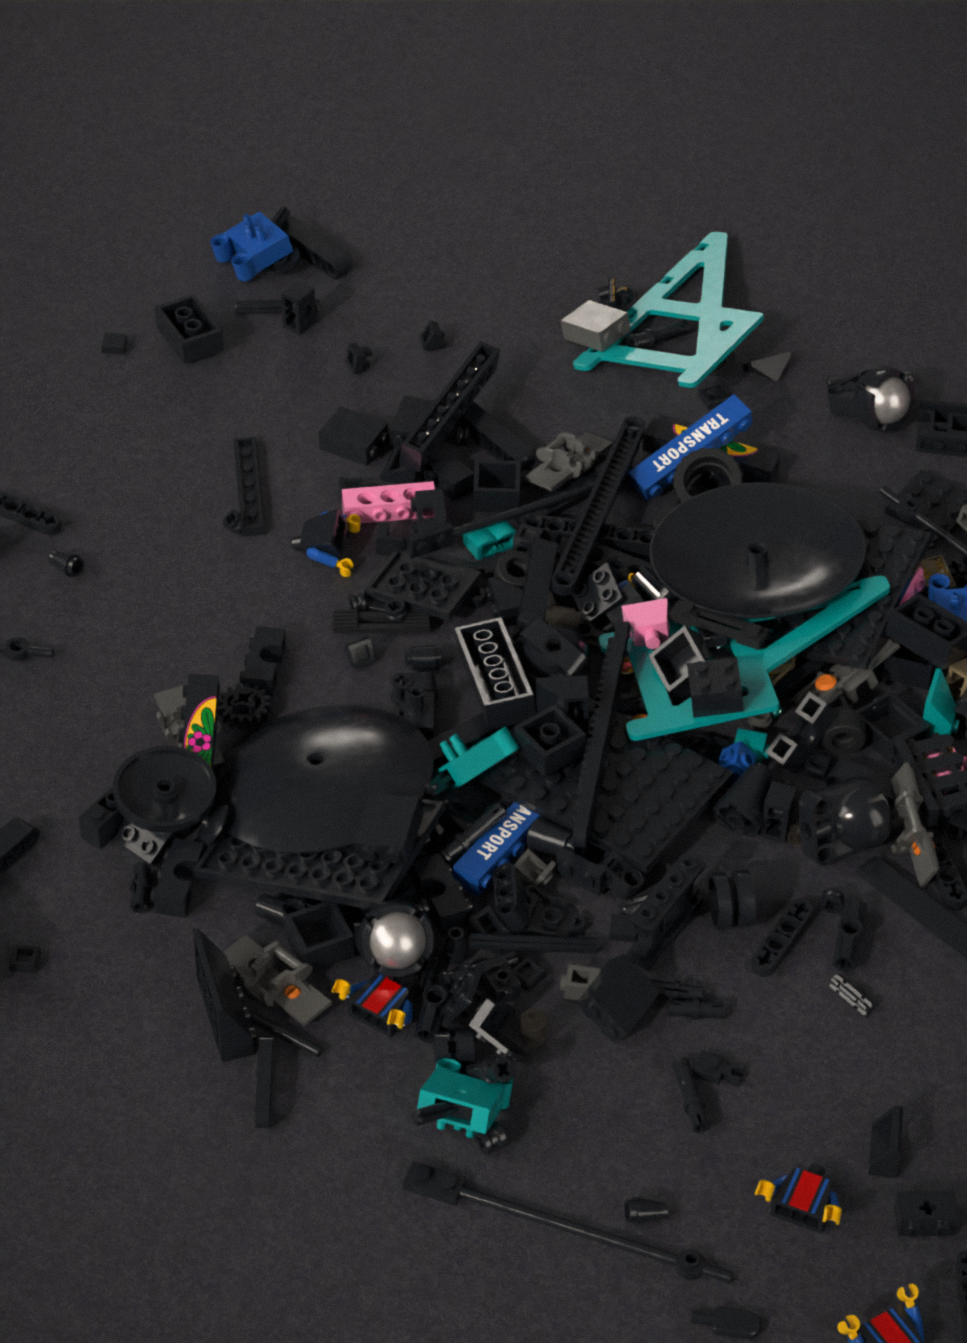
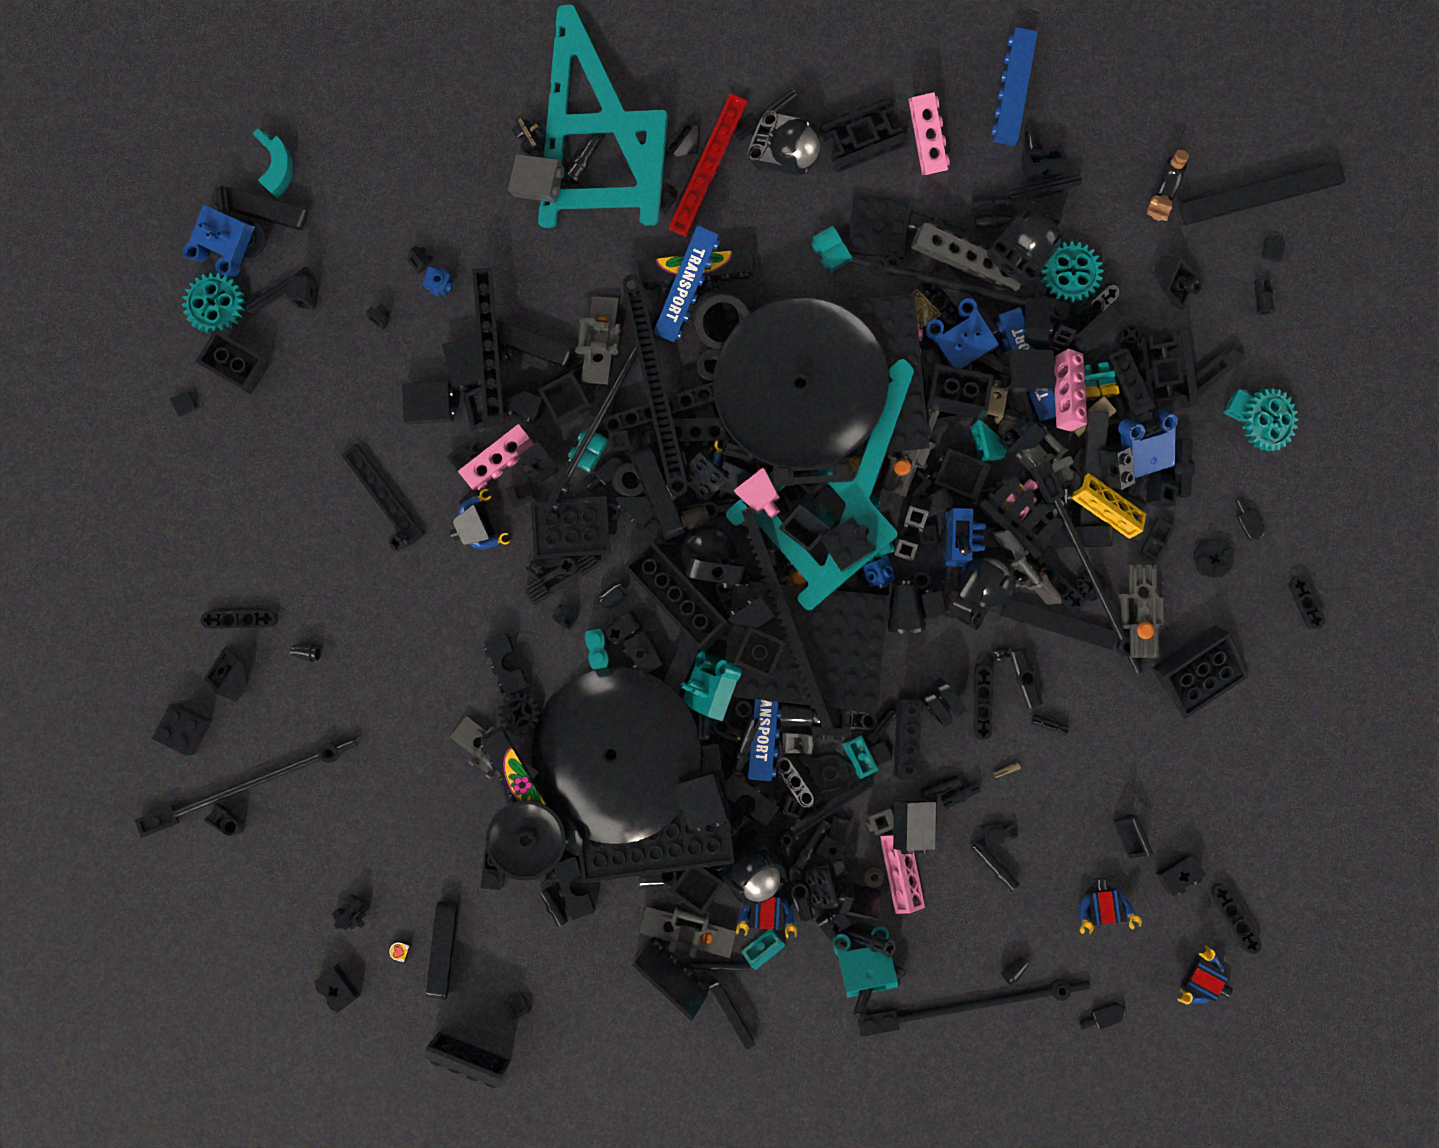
camera: 25 degrees left, 40 degrees up
none -> teal gear [182,272,246,334]
none -> teal arch [252,128,293,199]
none -> blue brick [422,267,454,297]
none -> teal brick [585,629,610,670]
none -> red plate [669,93,747,237]
none -> teal slope [741,929,785,970]
none -> teal brick [811,226,851,272]
none -> teal slope [842,735,878,779]
none -> bright pink fence [880,834,925,914]
none -> blue piece [944,508,986,567]
none -> dark tan pin [993,762,1021,778]

